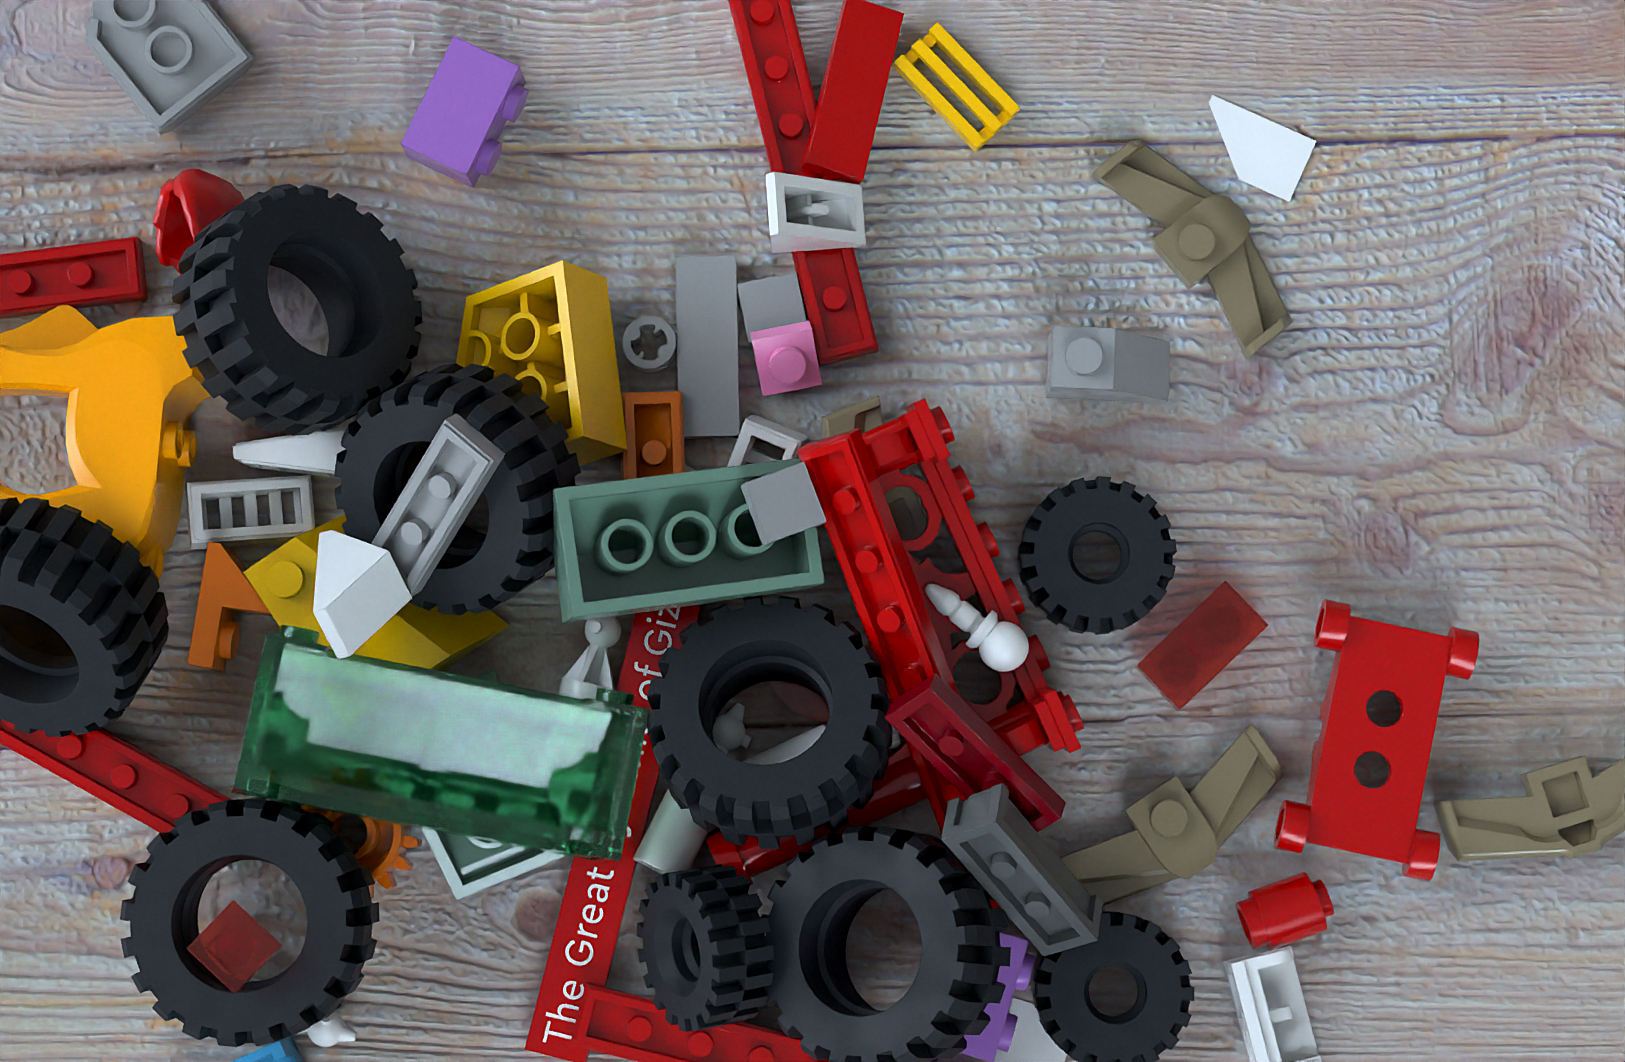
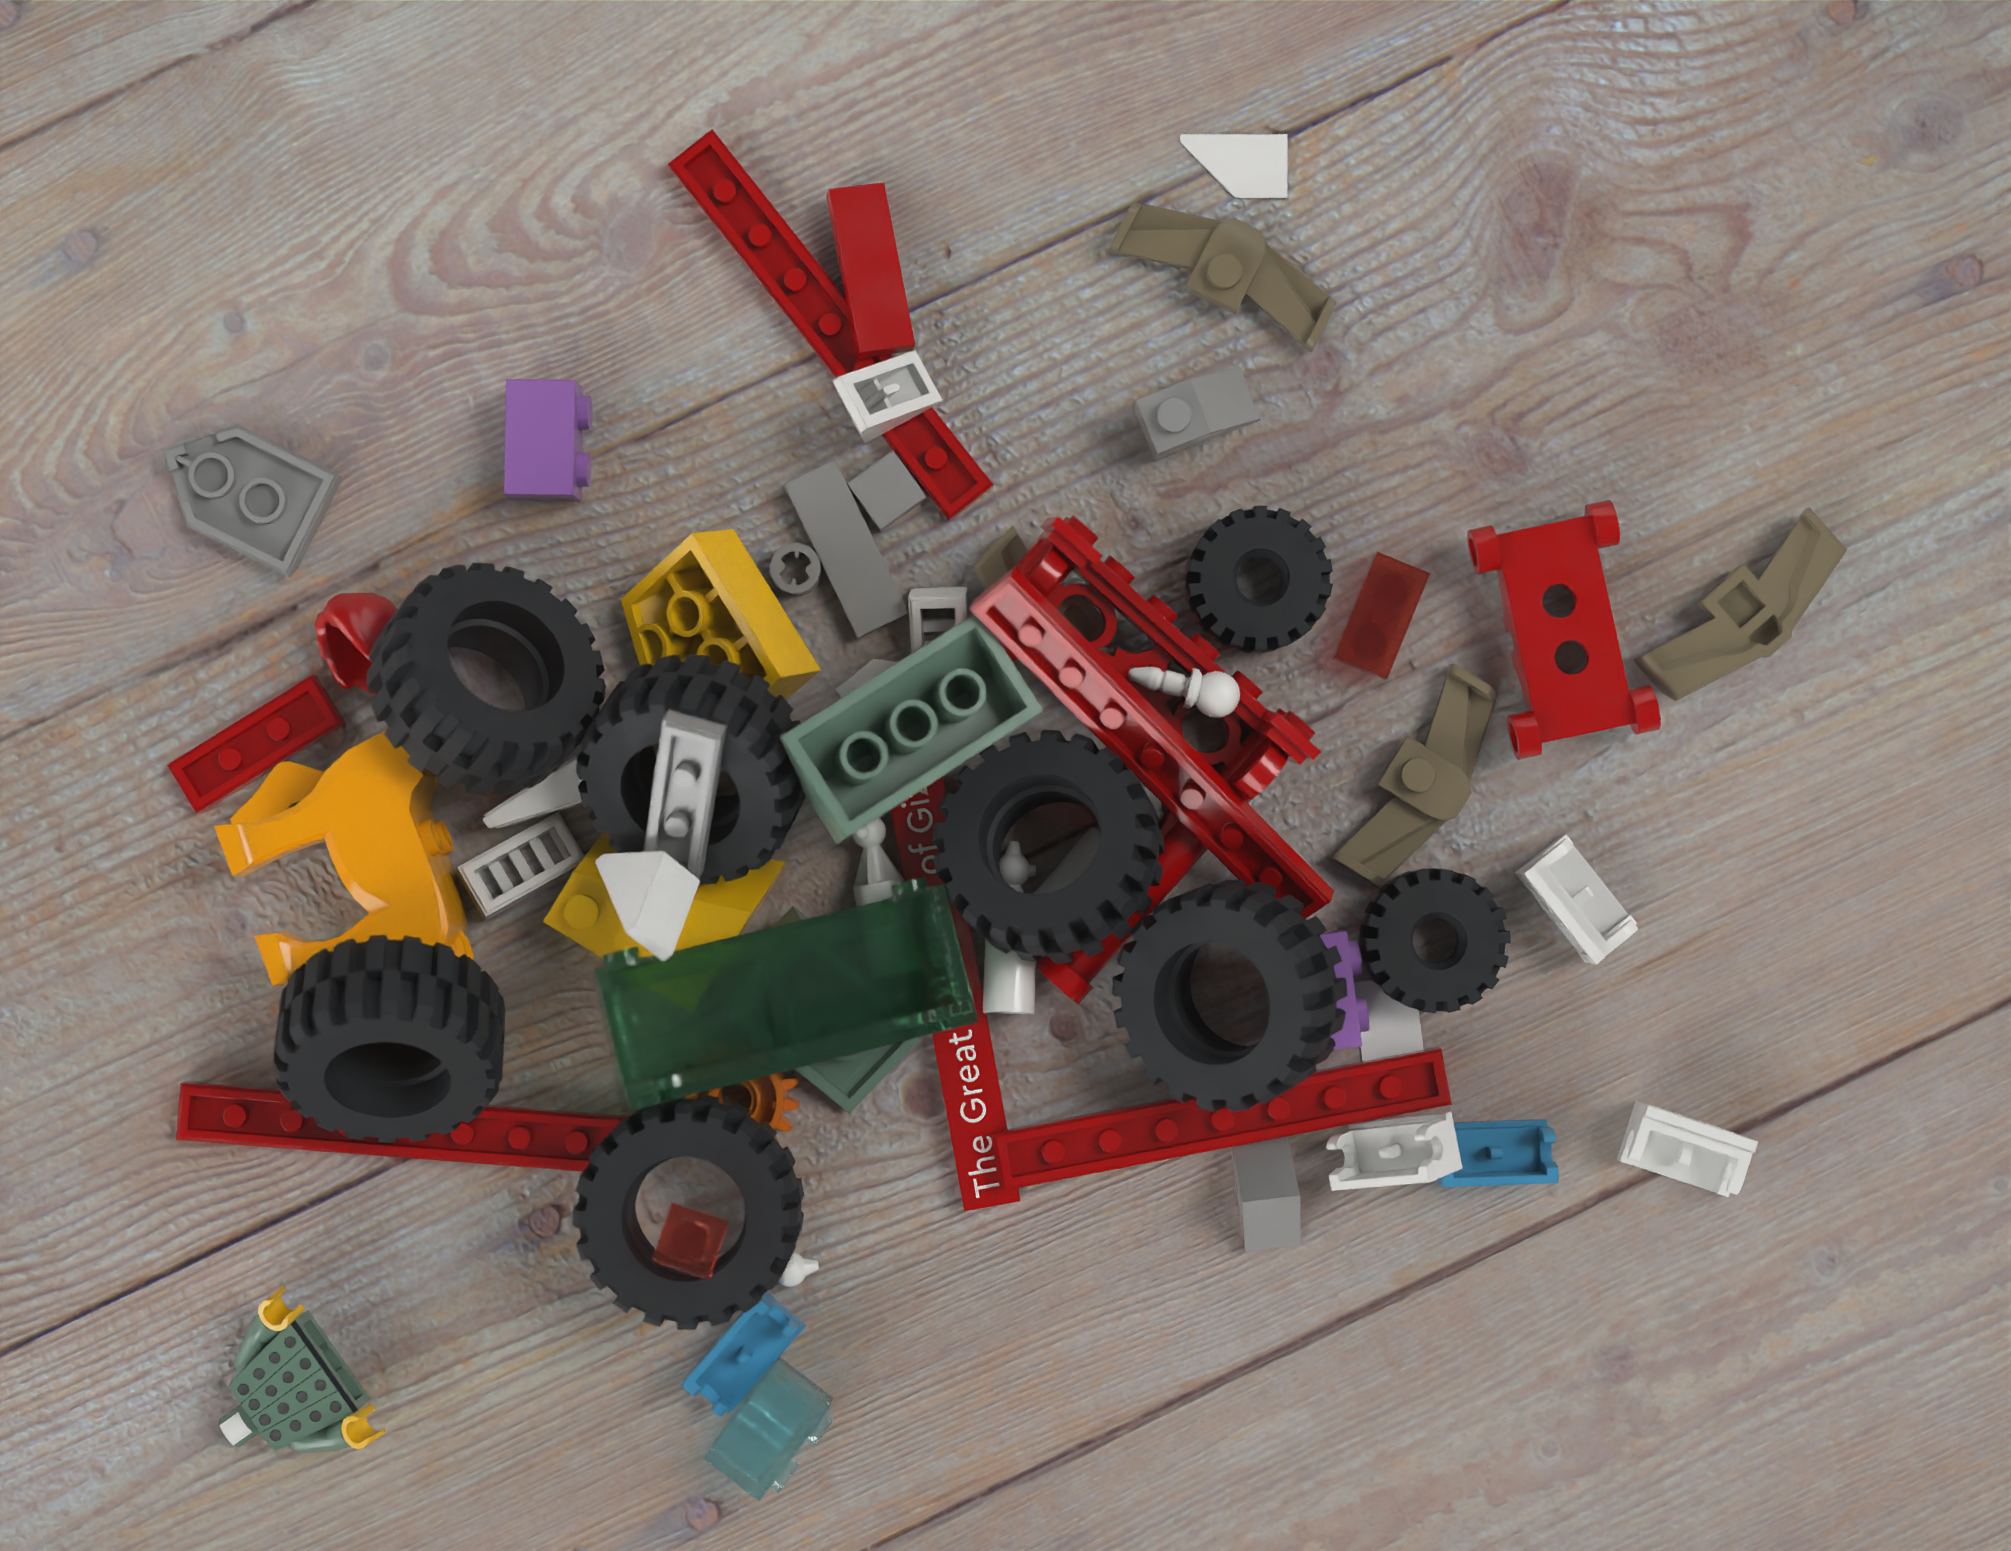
camera: 20 degrees left, 5 degrees up
orange slope [187,542,273,671] -> none
orange slope [620,391,685,480] -> none
black tyre [636,864,774,1032] -> none
light grey tile [740,462,827,546] -> none
bright pink plate [750,321,822,397] -> none
dark red plate [885,673,1066,832] -> none
yellow tile [893,22,1020,153] -> none
dark grey container [941,783,1103,956] -> none
red brick [1236,872,1334,951] -> none

